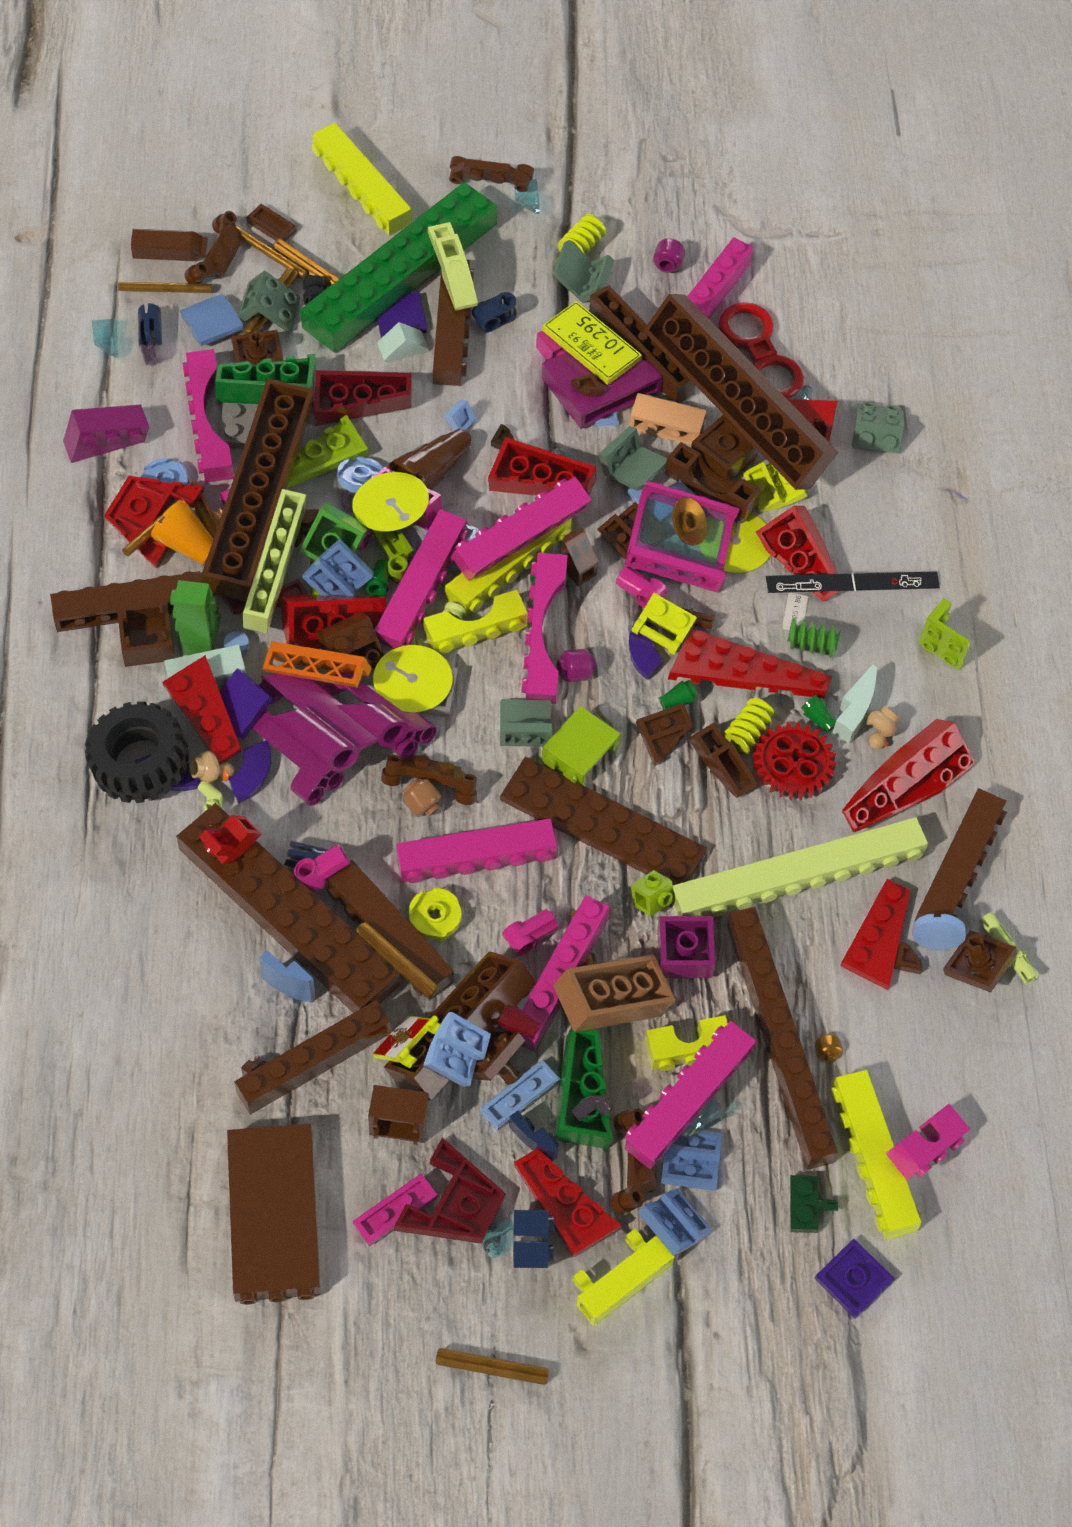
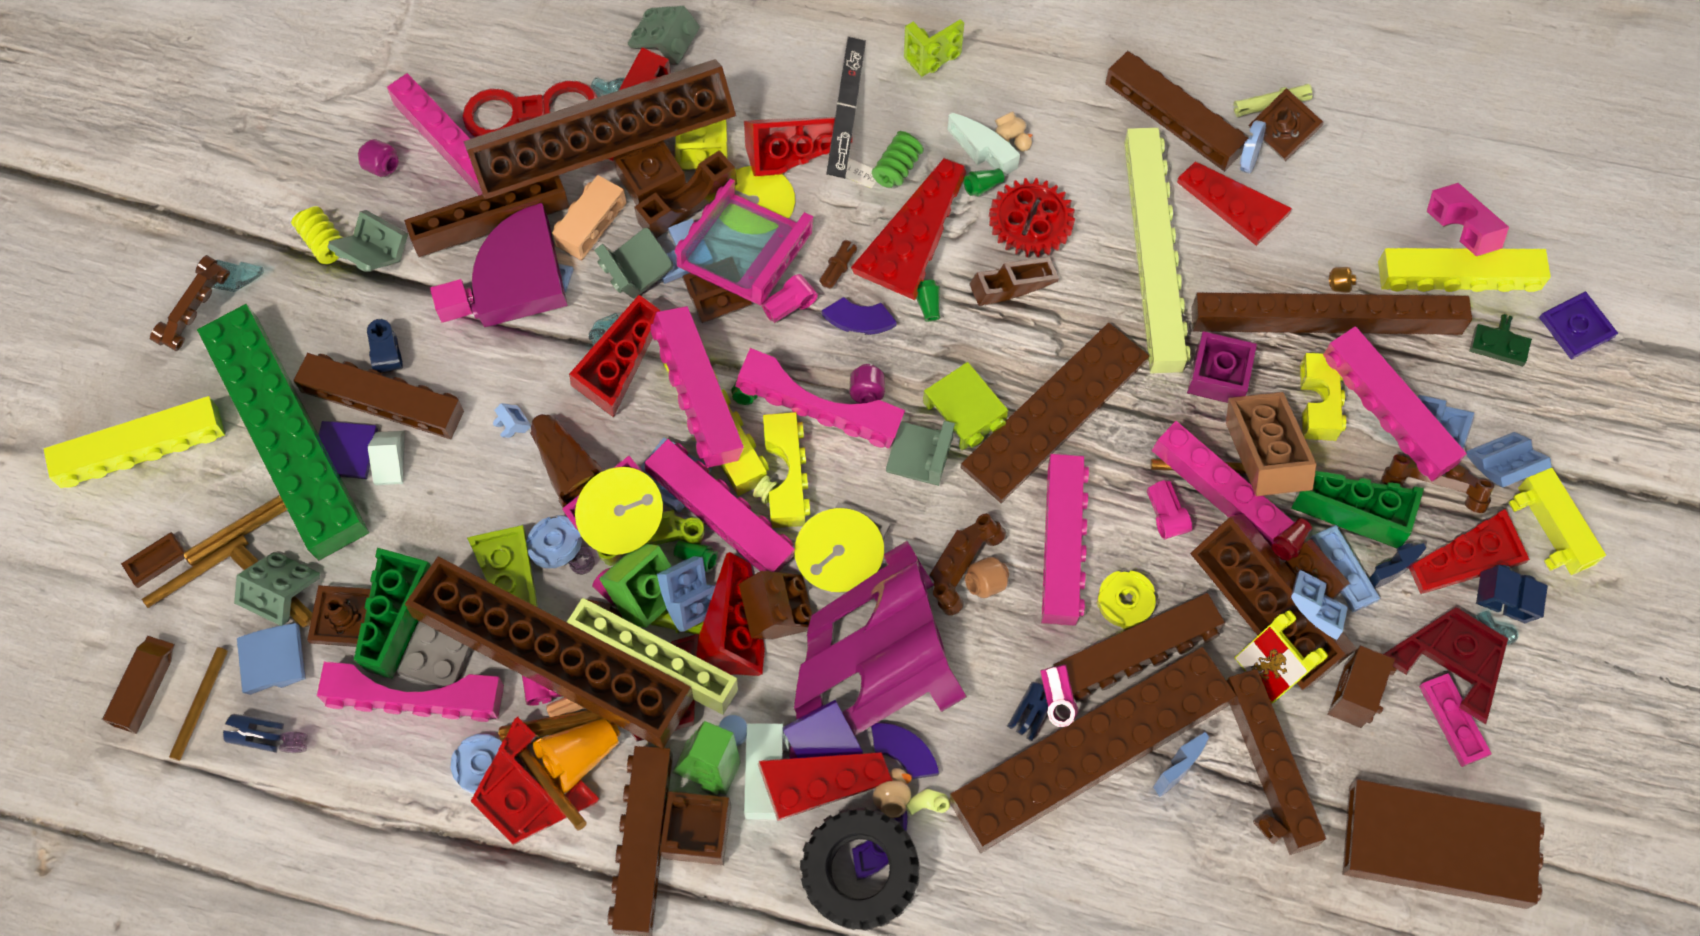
camera: 70 degrees left, 5 degrees up
magenta wedge [63,404,149,463] -> none
clear light blue slope [92,319,119,358] -> none
reddish brown plate [184,211,242,283] -> none
red brick [199,815,261,864] -> none
orange fence [262,641,371,688] -> none
black wheel [303,275,326,305] -> none
dark red wedge [314,370,412,426] -> none
pearl gold axle [355,923,439,998] -> none
yellowish green slope [428,222,478,311] -> none
pearl gold axle [436,1348,549,1385] -> none
dark brown tile [491,424,514,450] -> none
neon yellow tile [542,301,642,385] -> none
reddish brown slope [561,528,599,587] -> none
reddish brown tile [571,373,602,397] -> none
clear purple arm [571,1095,613,1121] -> none
neon yellow plate [631,593,697,656] -> none
lime brick [631,870,674,916] -> none
reddish brown wing [636,703,693,766] -> none
pearl gold dish [672,497,707,546] -> none
neon yellow piece [724,698,774,755] -> none
red wedge [842,719,976,832] -> none
reddish brown tile [894,942,922,974] -> none

